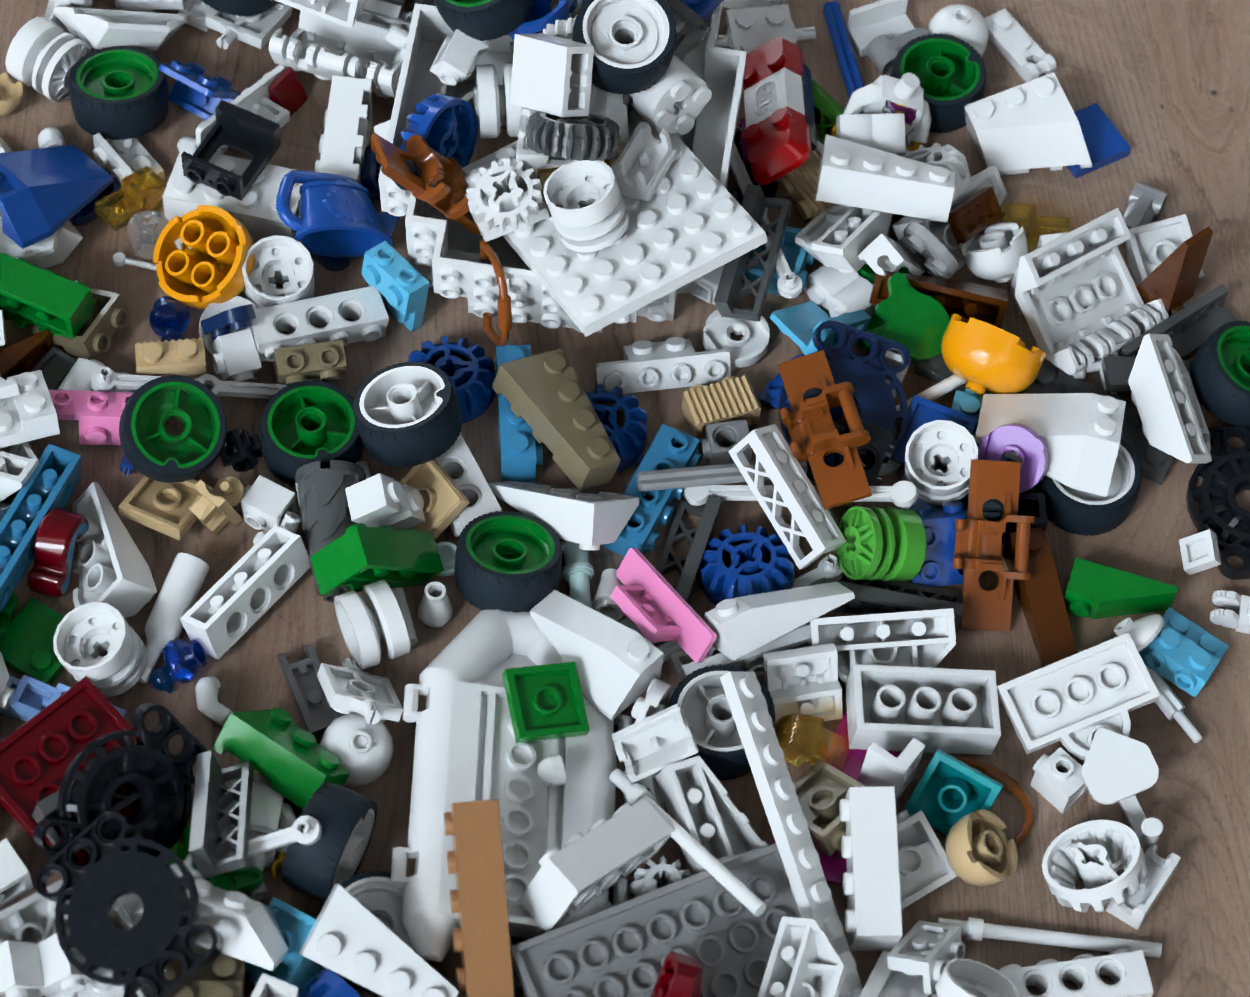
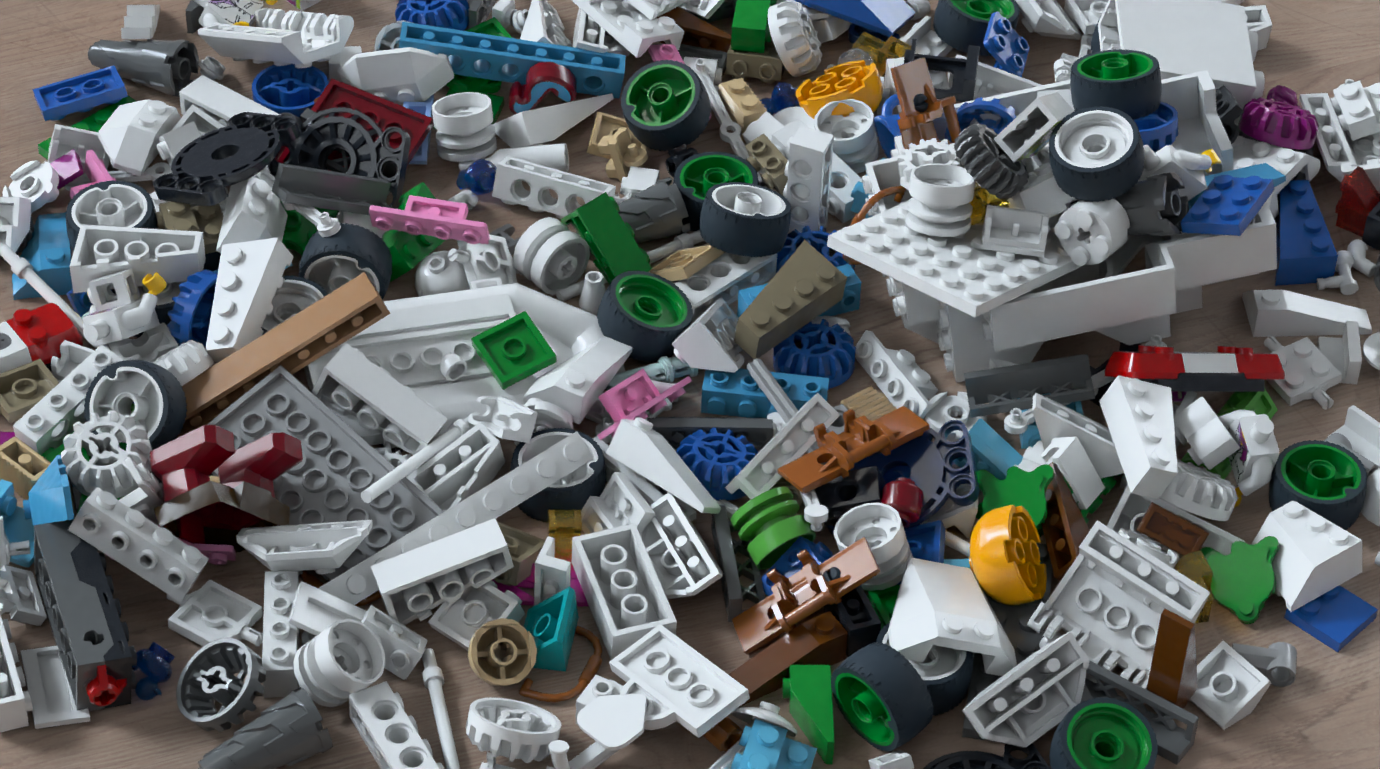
camera: 75 degrees right, 15 degrees down
dark blue plate [200,304,256,340] -> none
white brick [345,473,425,530] -> none
blue axle [823,1,865,100] -> none
light grey tile [899,221,959,278] -> none
medium lavender plate [978,423,1049,493] -> none
none -> bright pink bracket [369,195,490,244]
none -> white gear [768,0,822,77]
none -> white brick [783,126,834,234]
none -> black wheel [831,642,933,751]
none -> dark red head [880,477,924,528]
none -> green tile [1197,536,1280,624]

